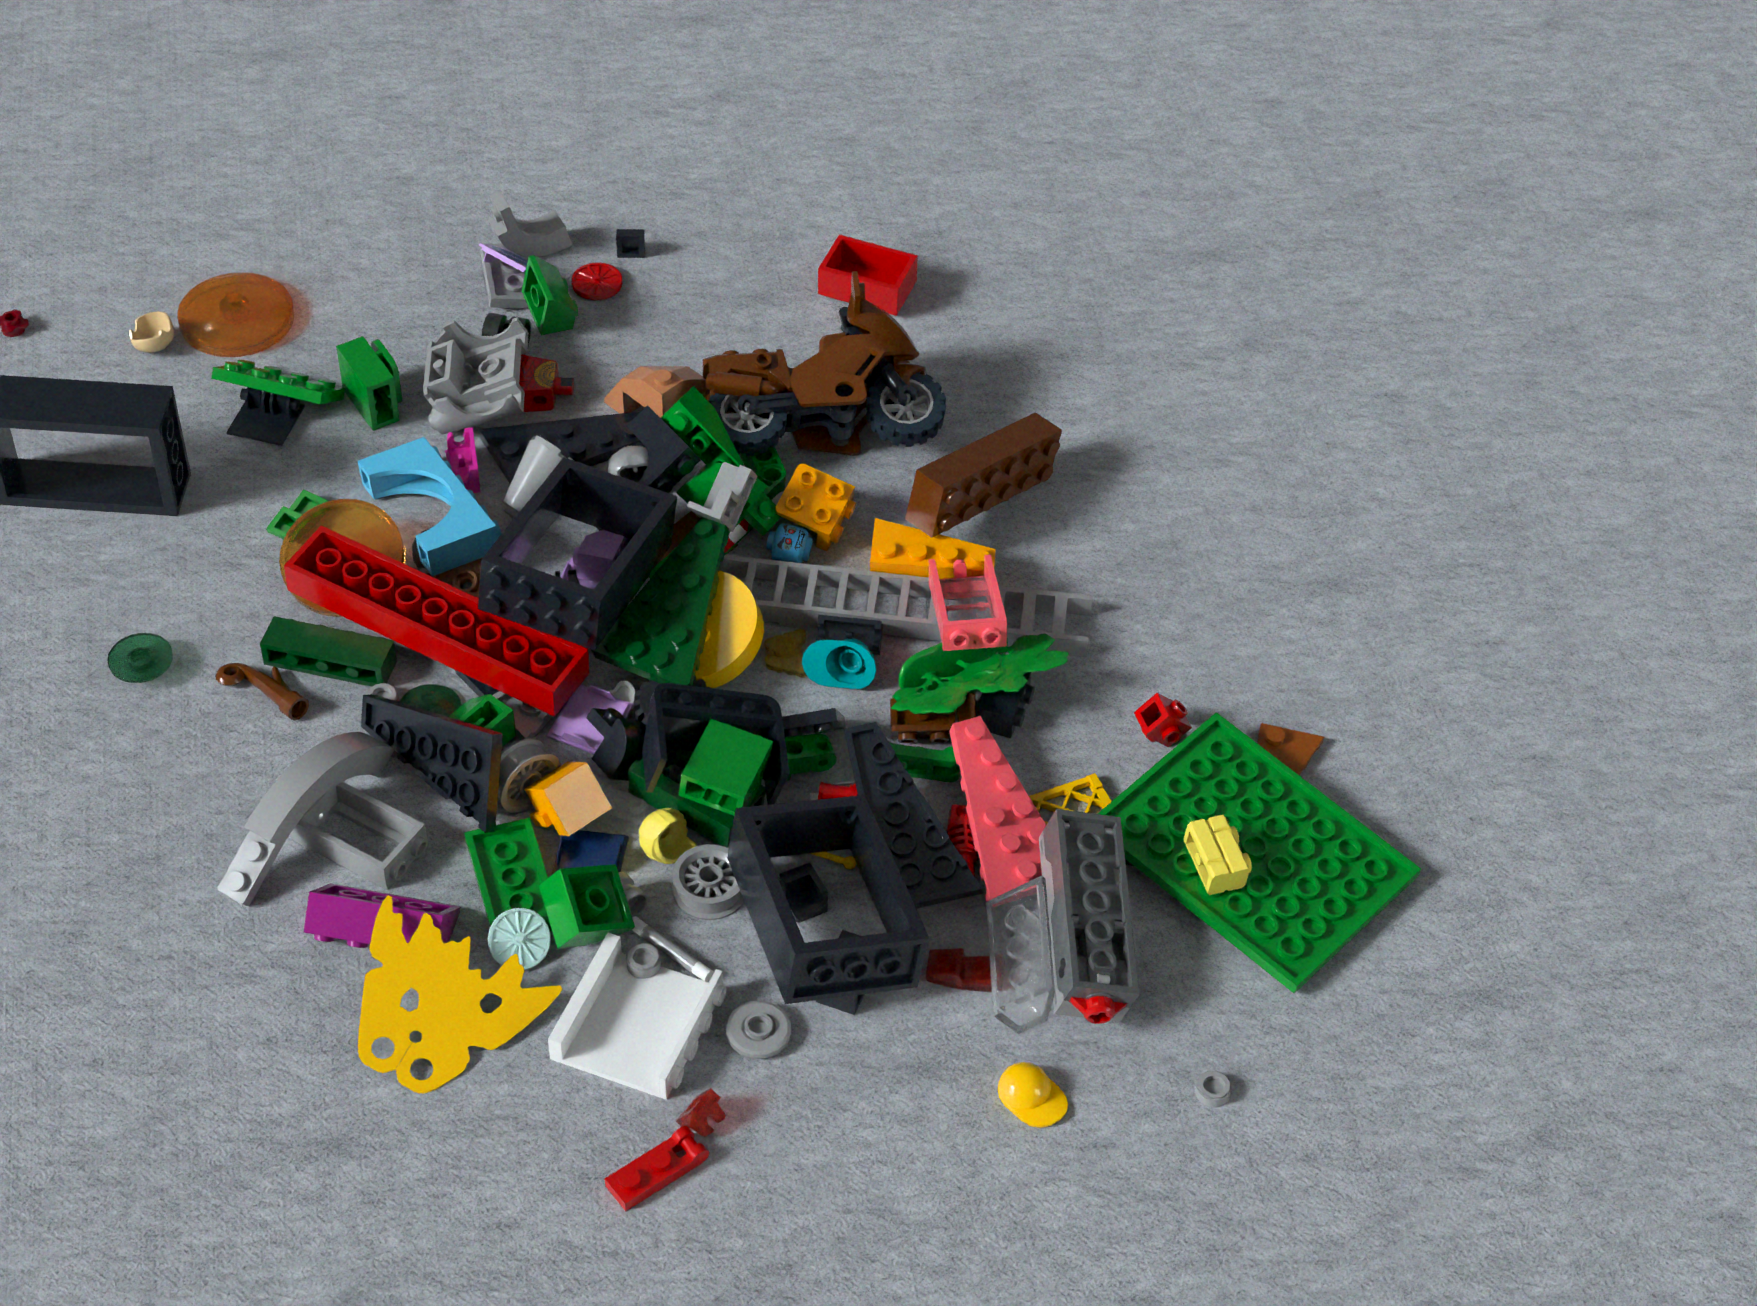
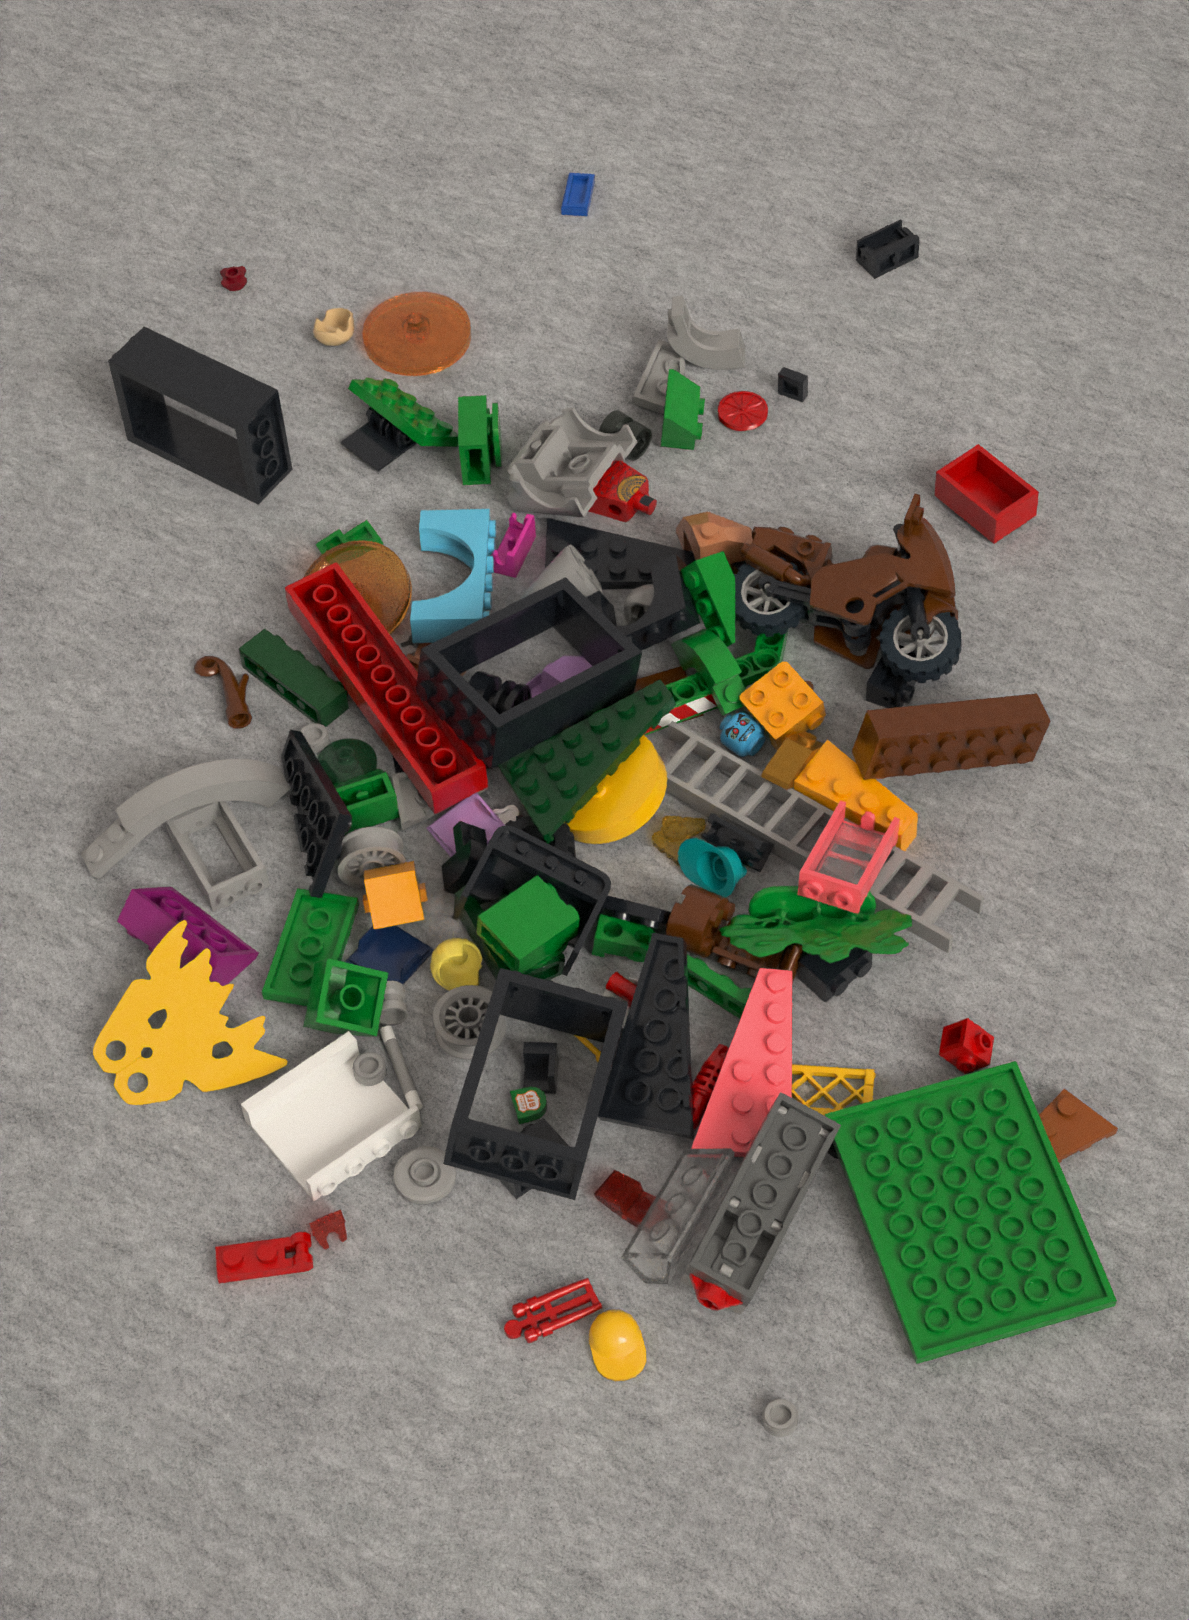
camera: 35 degrees right, 5 degrees up
clear green dish [107,633,173,683] -> none
lavender piece [479,243,528,272] -> none
light aqua wheel [488,908,551,970] -> none
light grey panel [687,462,757,532] -> none
light yellow brick [1183,815,1252,895] -> none
none -> red piece [504,1278,603,1343]
none -> green tile [510,1087,547,1125]
none -> blue tile [561,173,595,216]
none -> reddish brown brick [666,884,735,958]
none -> pearl gold slope [761,732,823,790]
none -> black hinge [856,219,920,279]
none -> black hinge [866,645,924,708]

